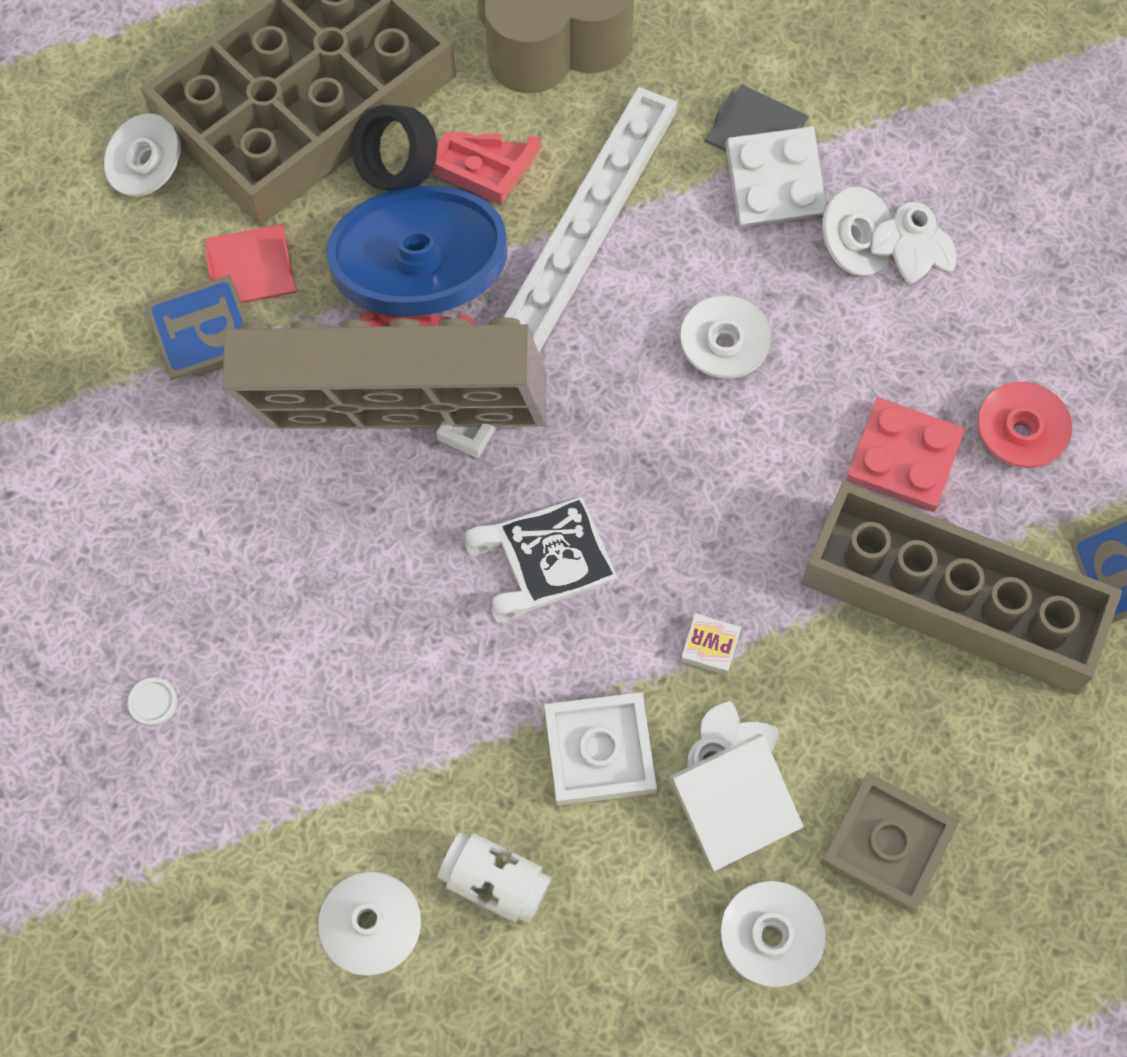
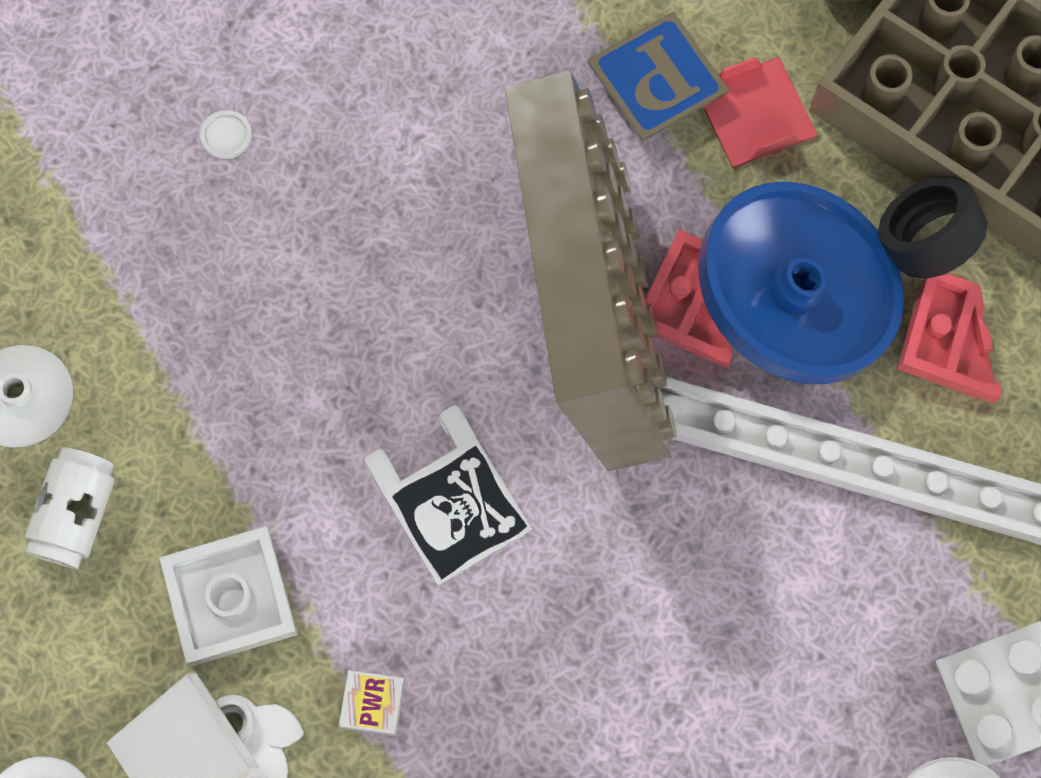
camera: 80 degrees right, 5 degrees up
white dish [680,295,772,378] -> none

